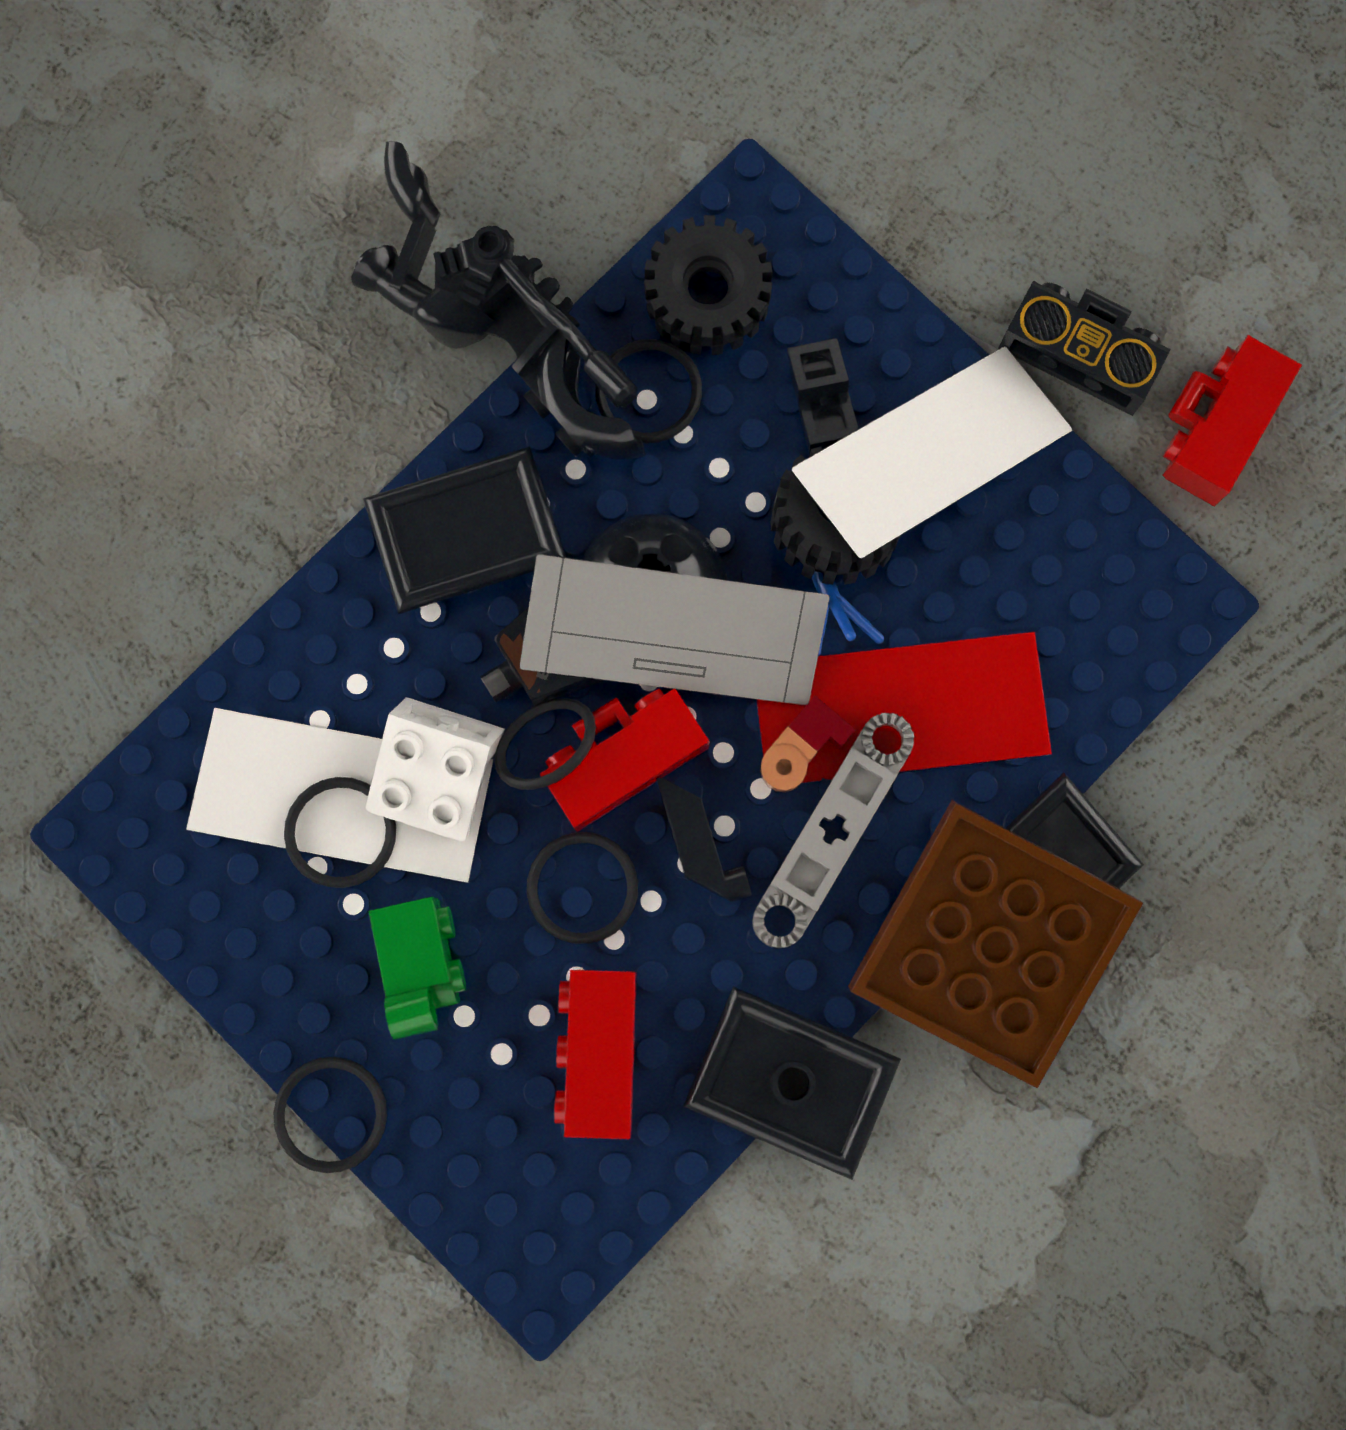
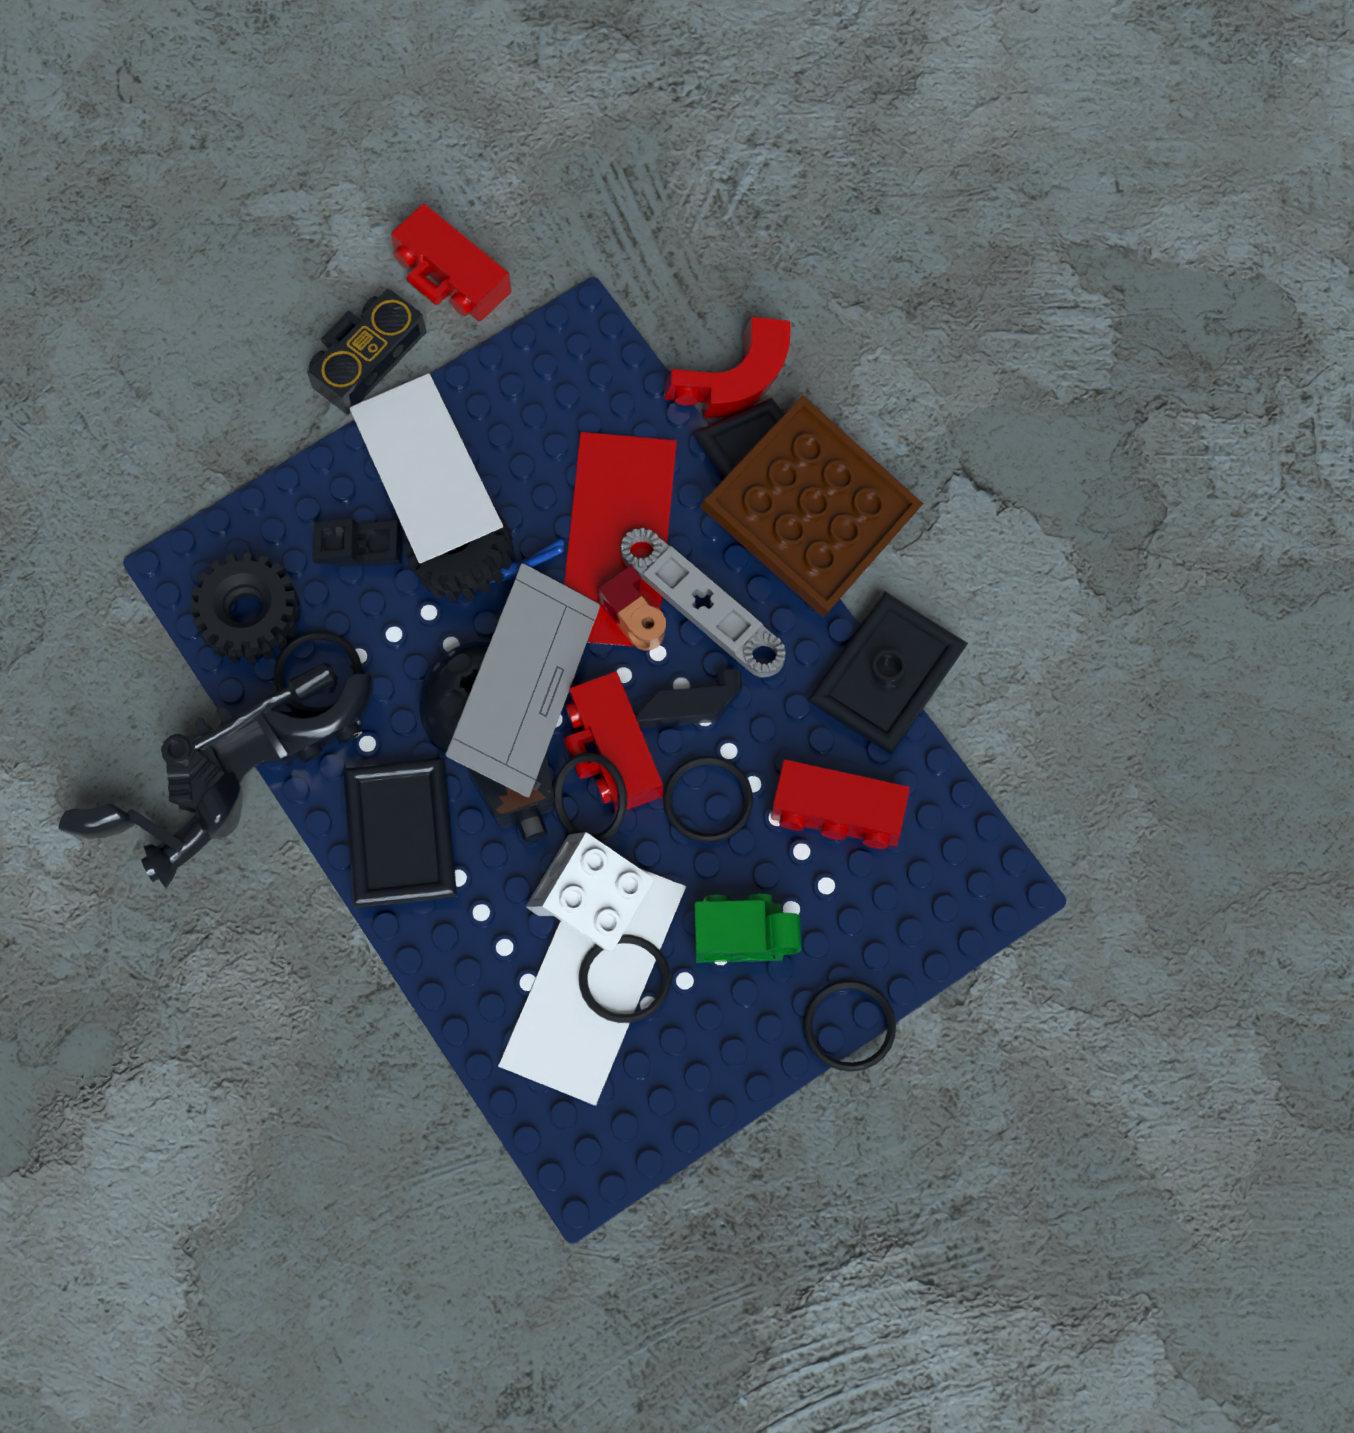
camera: 80 degrees left, 10 degrees down
none -> red arch [664,317,791,418]

